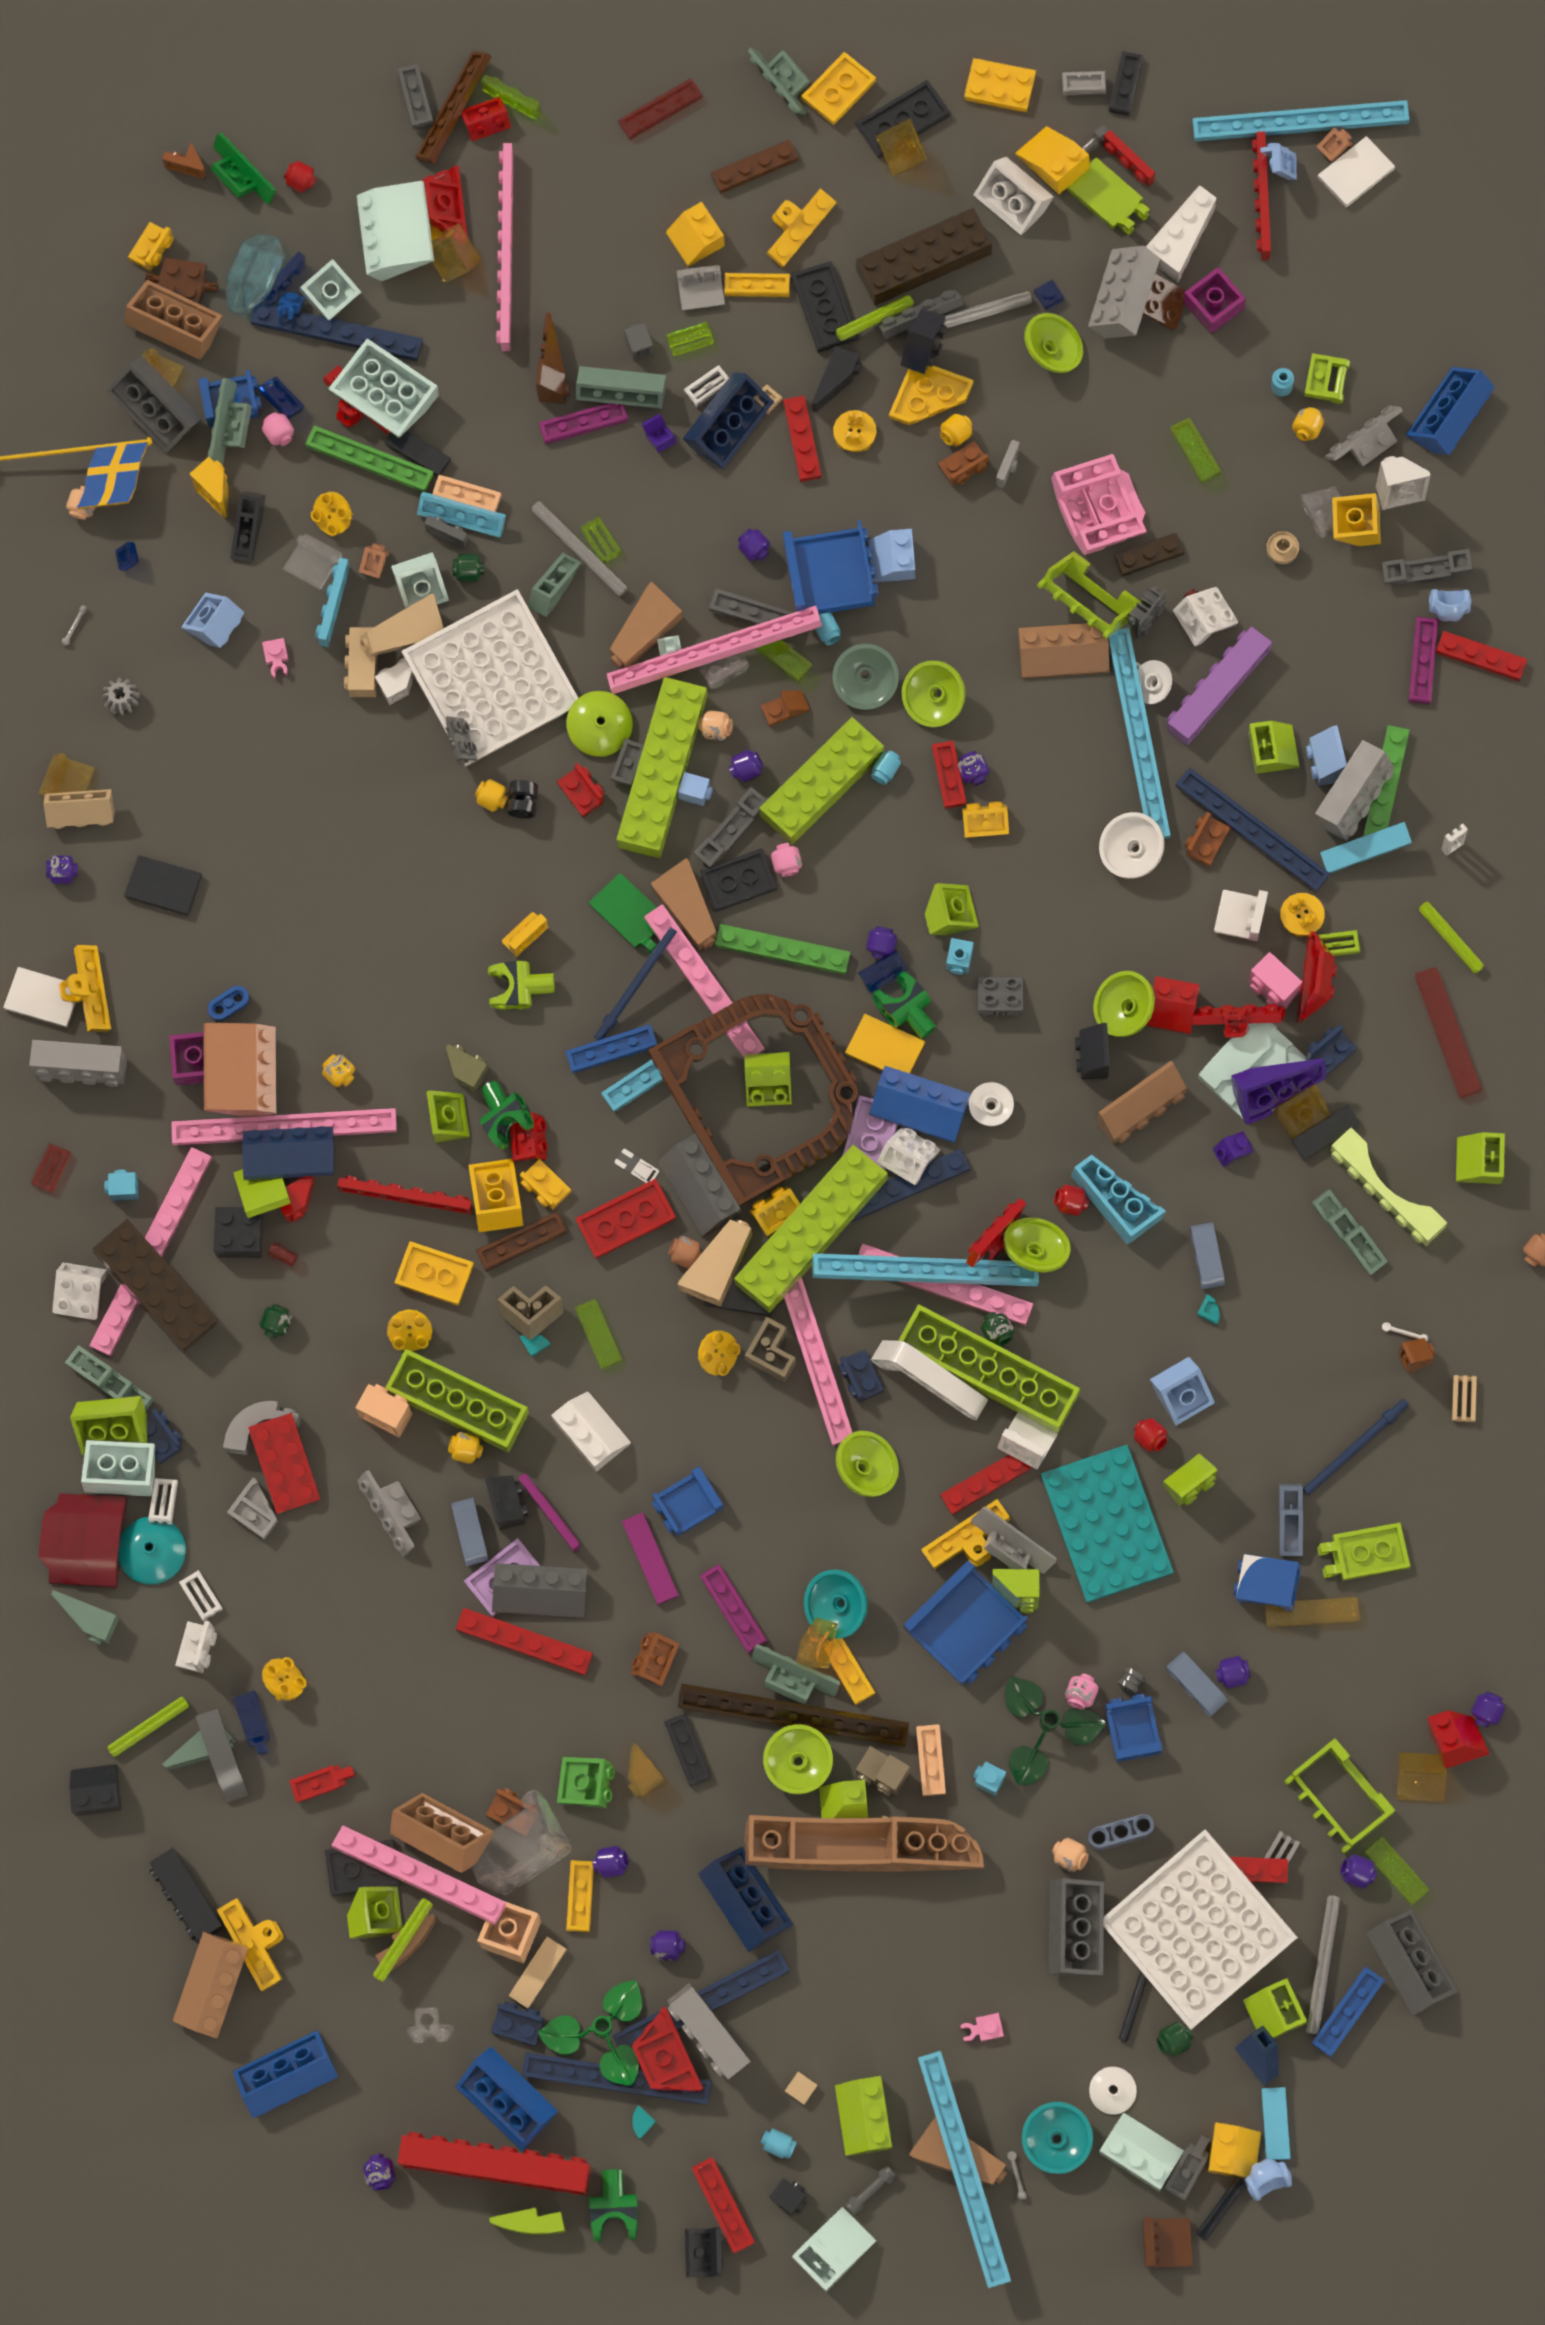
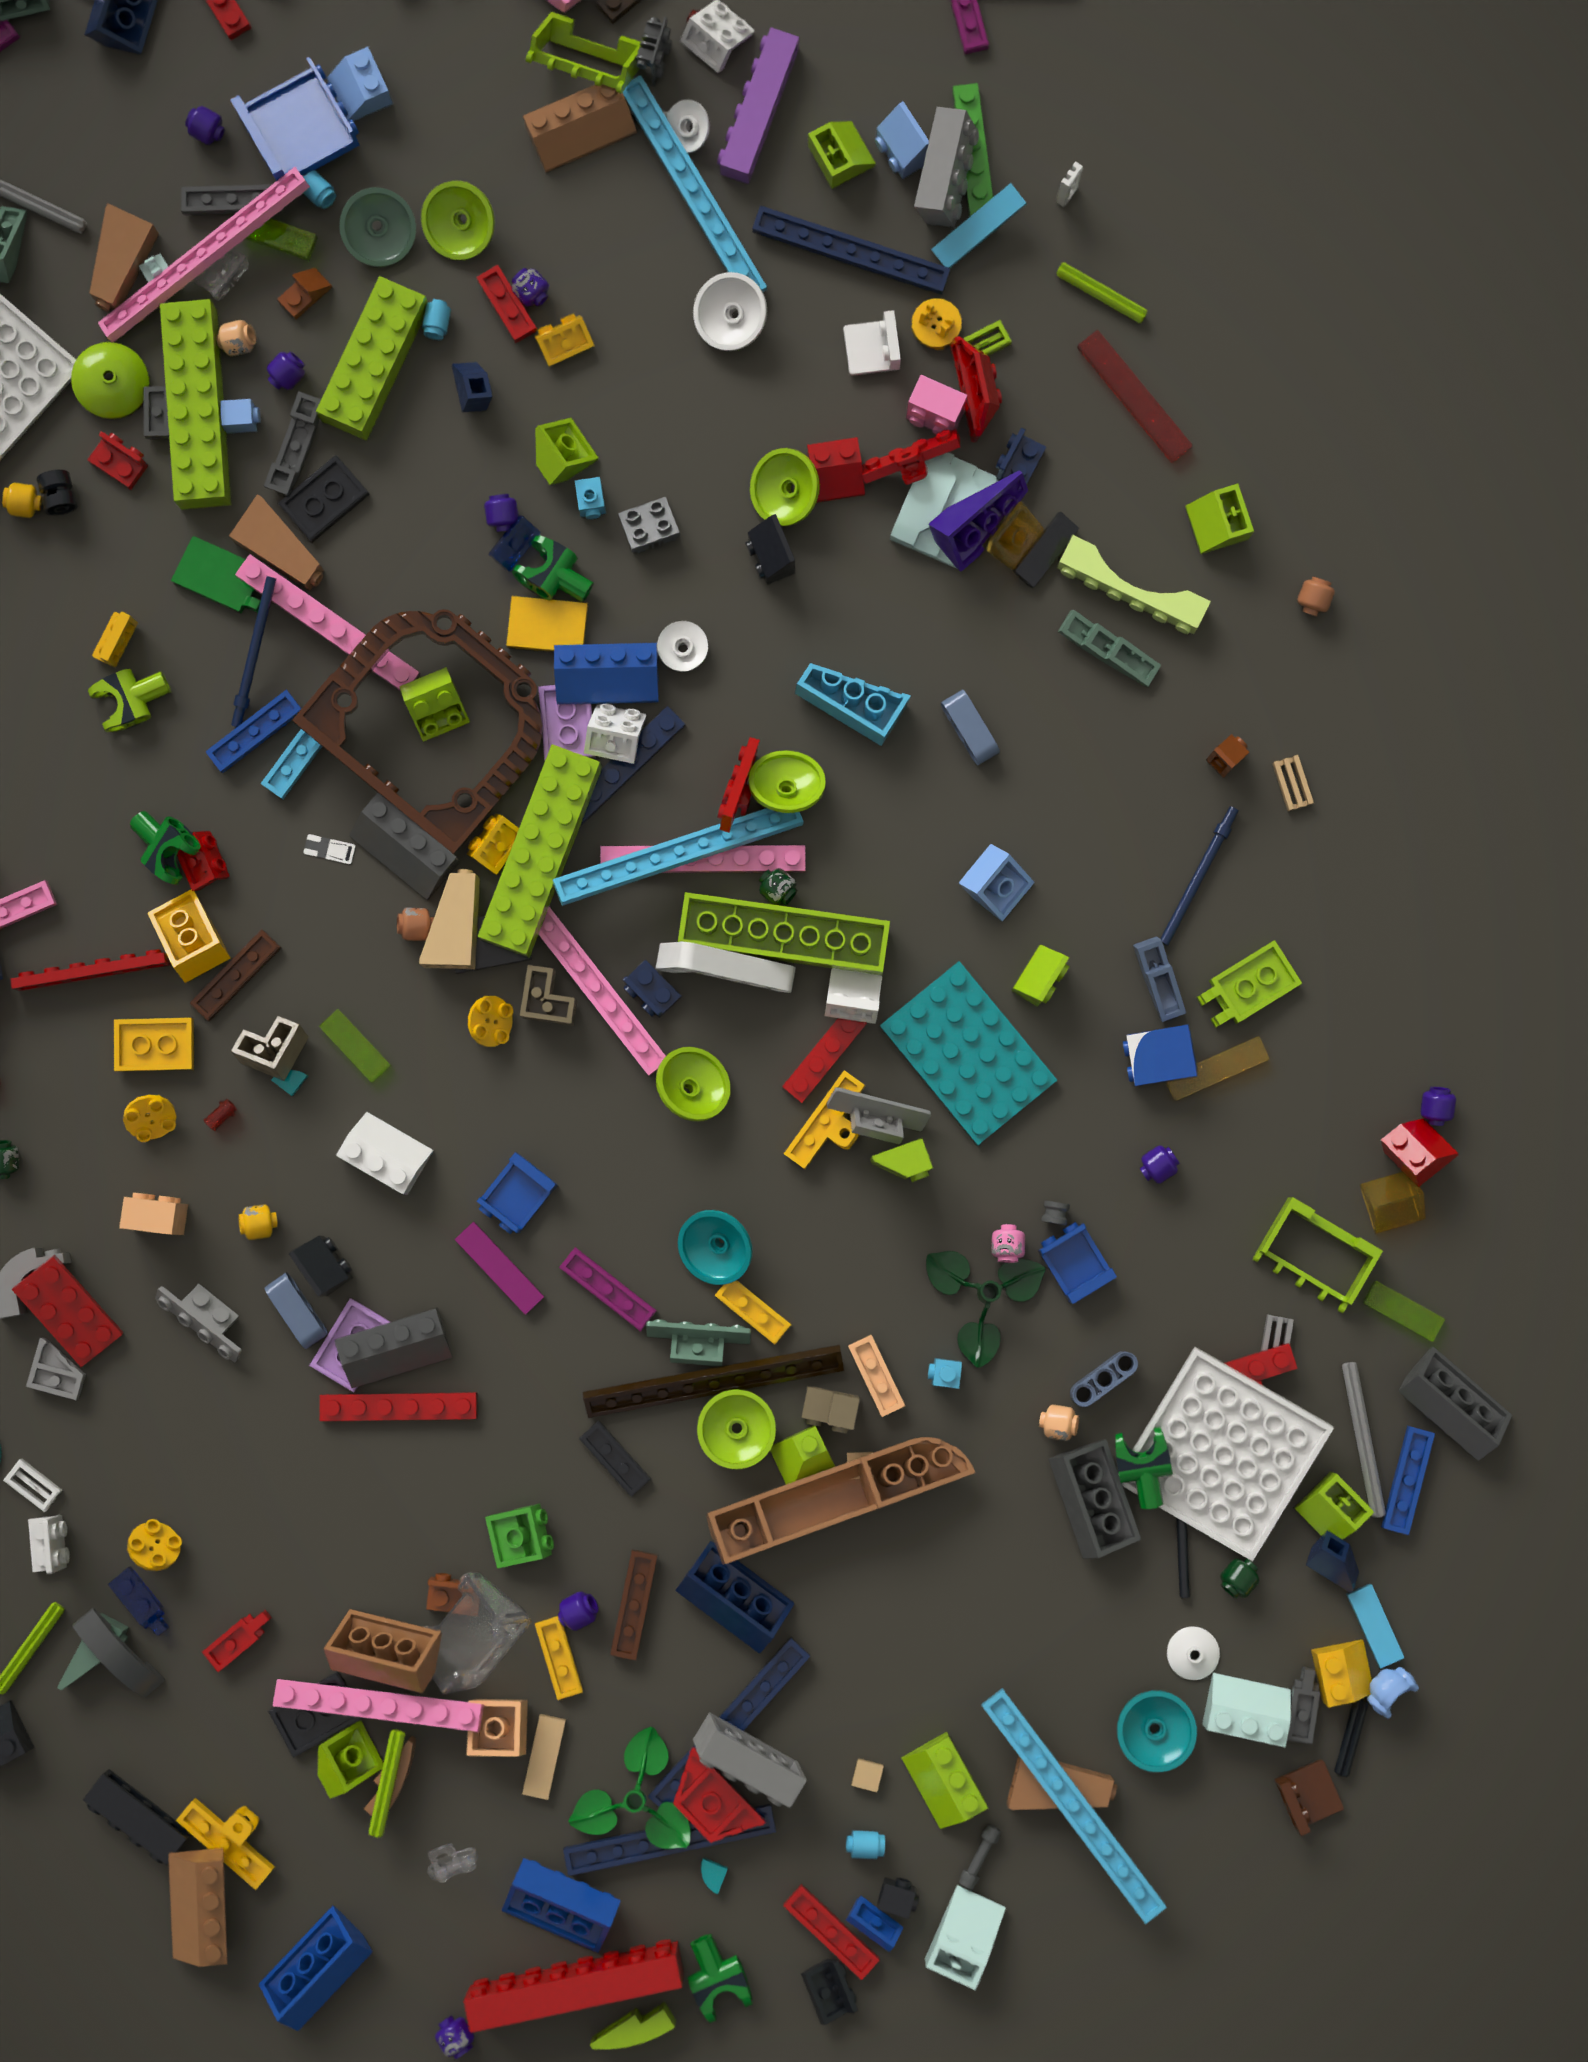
camera: 25 degrees left, 10 degrees up
lime brick [385,1349,529,1453] -> none
lime slope [427,1090,470,1143] -> none
olive slope [446,1044,488,1093] -> none
dark blue bracket [491,2001,544,2047] -> none
magenta tile [518,1473,581,1554] -> none
yellow bracket [519,1159,572,1210] -> none
red plate [575,1178,676,1259] -> none
clear neon green tile [580,516,621,564] -> none
clear yellow slope [628,1743,665,1799] -> none
dark orange bracket [631,1632,679,1686] -> none
dark purple bracket [642,414,677,453] -> none
dark purple head [650,1930,686,1961] -> none
bright green plate [715,924,851,975] -> none
bright pink head [771,843,802,877] -> none
clear yellow slope [796,1617,838,1668] -> none
blue panel [904,1560,1028,1686] -> none
bright pink plate [960,2013,1004,2042] -> none
light grey hinge [1007,2151,1027,2200] -> none
red head [1054,1184,1089,1216] -> none
medium nougat slope [1097,1061,1187,1145] -> none
red head [1134,1418,1168,1452] -> none
sand blue beam [1165,1652,1228,1717] -> none
dark orange bracket [1185,812,1230,867] -> none
teal tile [1197,1294,1220,1325] -> none
dark purple bracket [1213,1131,1254,1167] -> none
dark purple head [1340,1855,1377,1889] -> none
white hinge [1382,1322,1428,1342] -> none
none -> clear red pin [203,1099,237,1131]
none -> dark blue slope [452,362,493,412]
none -> reddish brown plate [610,1549,658,1660]
none -> blue plate [846,1896,904,1952]
none -> green connector [1115,1426,1173,1509]

